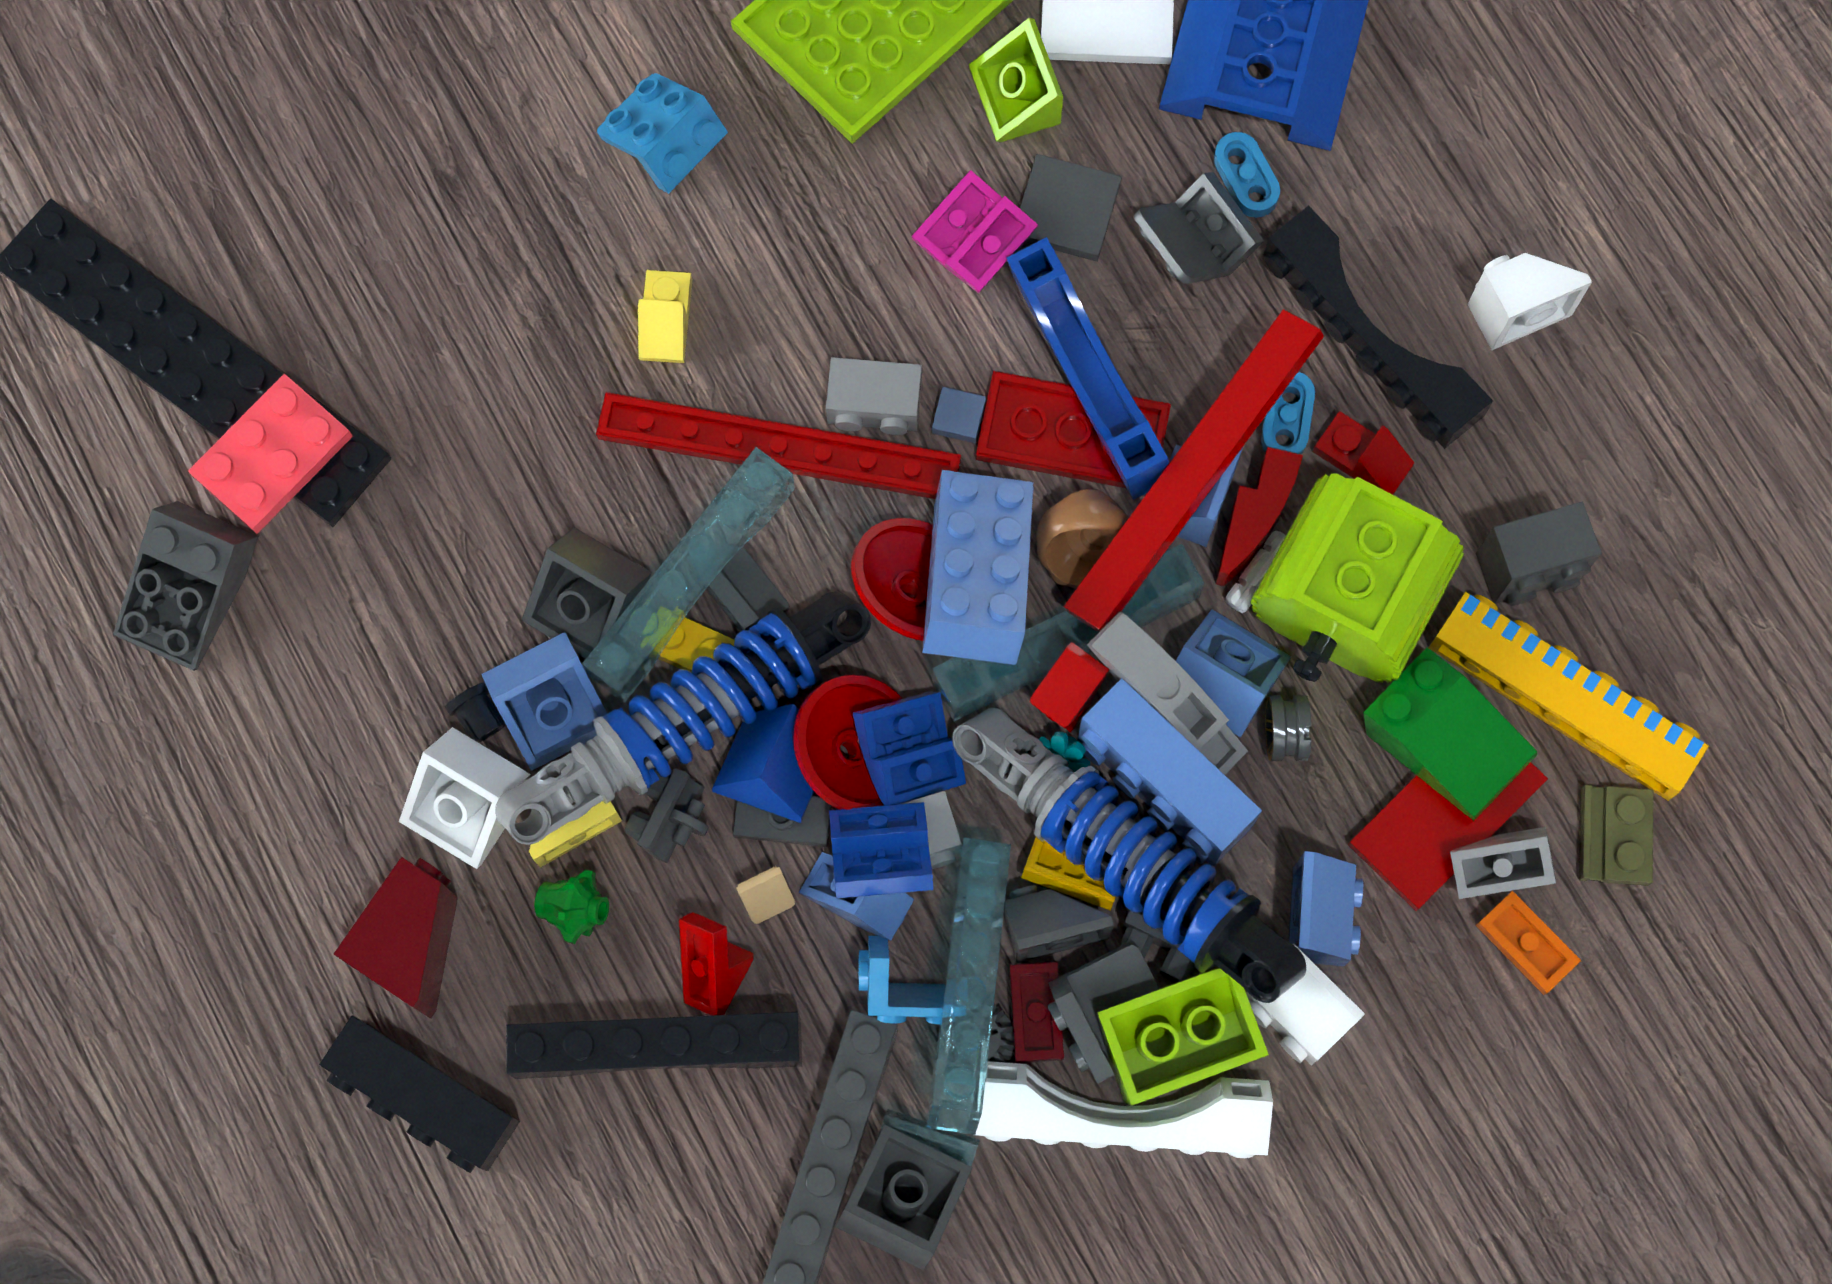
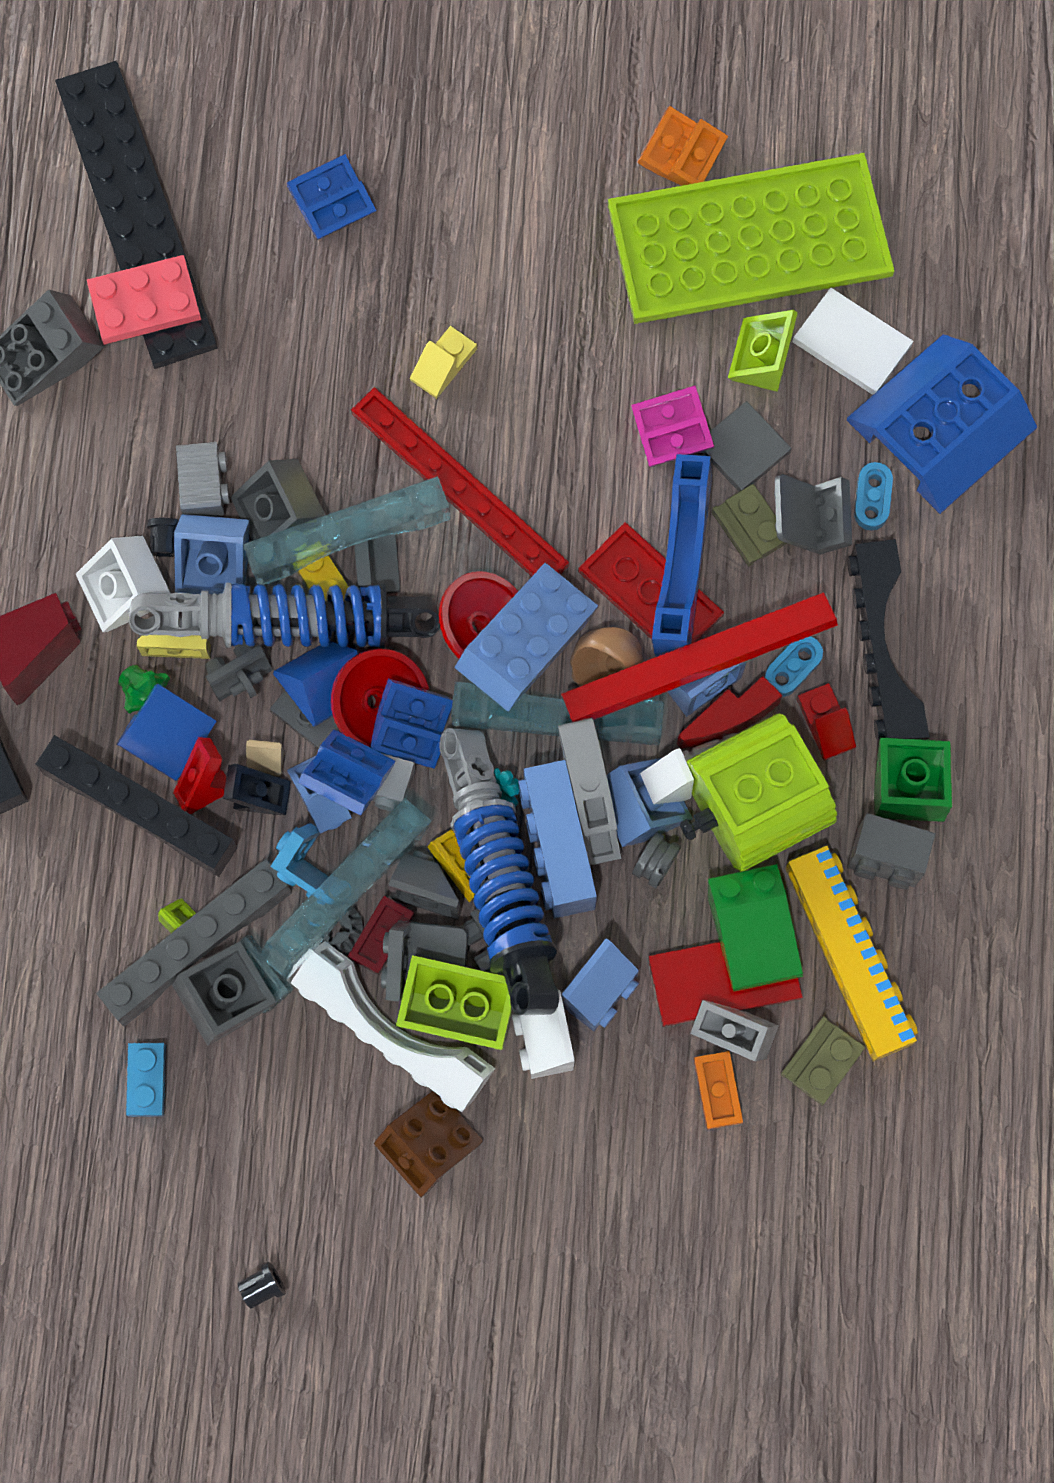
camera: 30 degrees right, 0 degrees up
dark azure bracket [597,73,728,194] -> none
light grey brick [826,357,922,435] -> none
sand blue tile [932,387,986,443] -> none
red slope [1030,642,1110,733] -> none
white slope [1467,253,1592,350] -> none
none -> blue slope [116,684,217,781]
none -> lime slope [158,898,196,933]
none -> light grey brick [176,442,230,517]
none -> black slope [223,764,291,816]
none -> blue slope [287,154,376,240]
none -> reddish brown bracket [374,1091,483,1198]
none -> white slope [640,748,694,805]
none -> olive plate [711,484,787,567]
none -> green slope [874,738,952,822]

